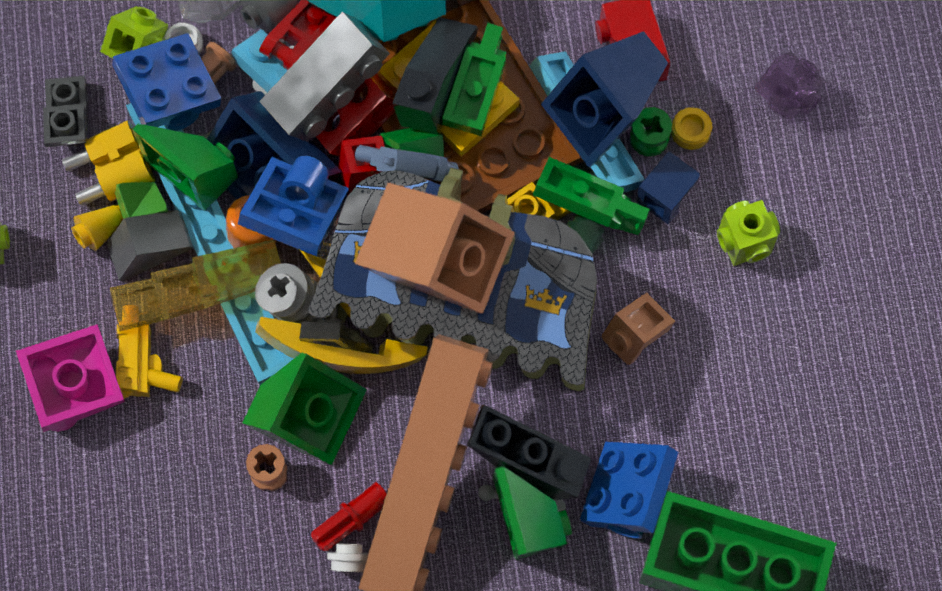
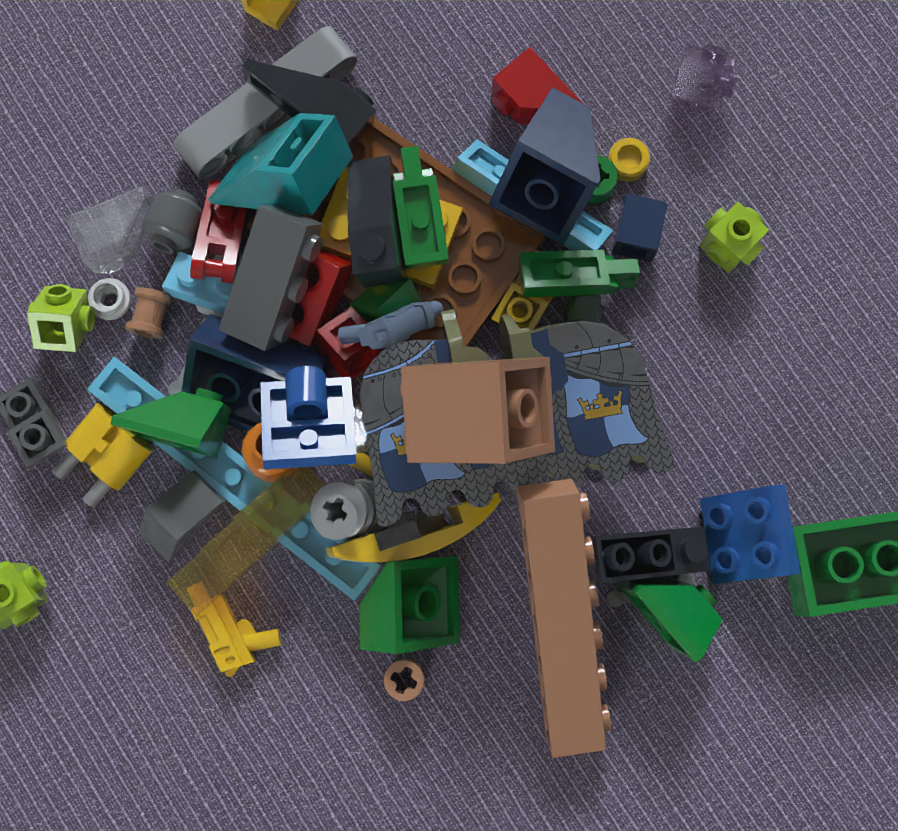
camera: 25 degrees left, 10 degrees up
dark pink slope [16,324,124,432] -> none
yellow cone [71,205,123,251] -> none
blue plate [112,33,222,131] -> none
bright green slope [115,182,168,219] -> none
red axle [310,482,387,552] -> none
white plate [327,544,369,572] -> none
nougat bracket [601,292,675,365] -> none

